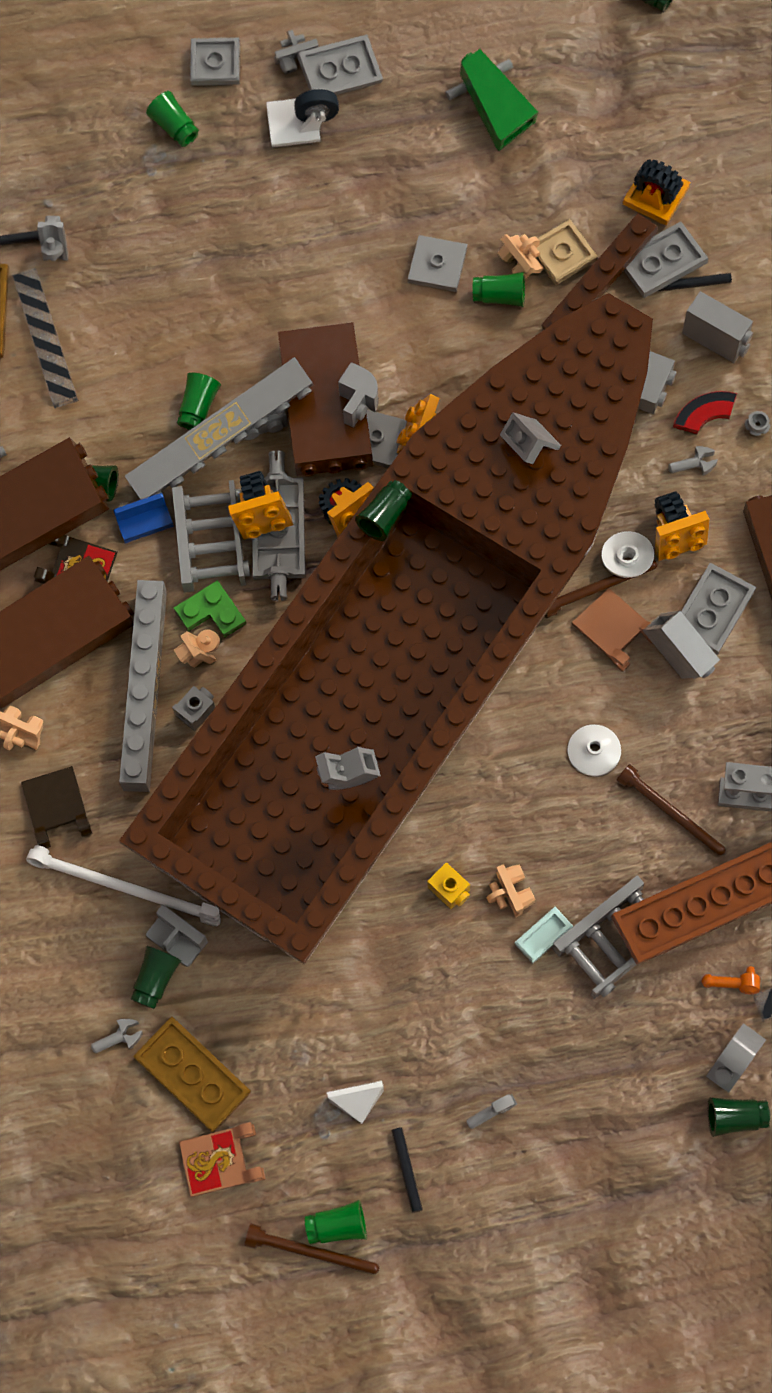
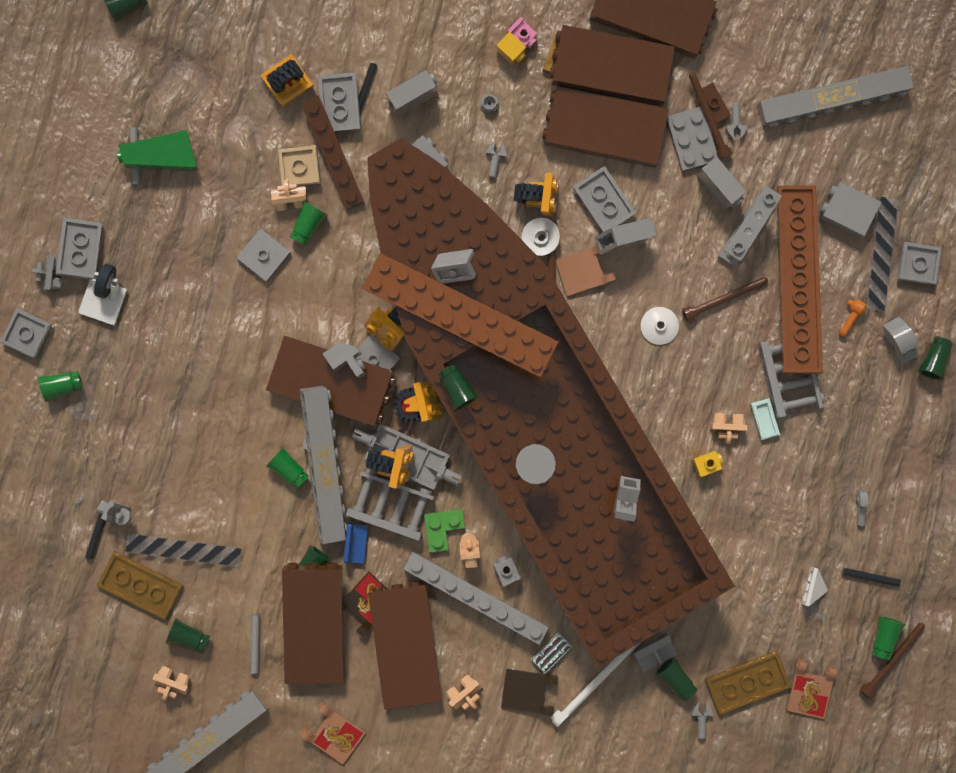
camera: 75 degrees left, 15 degrees up
red tile [673,391,737,435] -> none
none -> dark orange plate [362,253,558,378]
none -> light grey tile [516,444,556,484]
none -> tile [531,632,572,673]

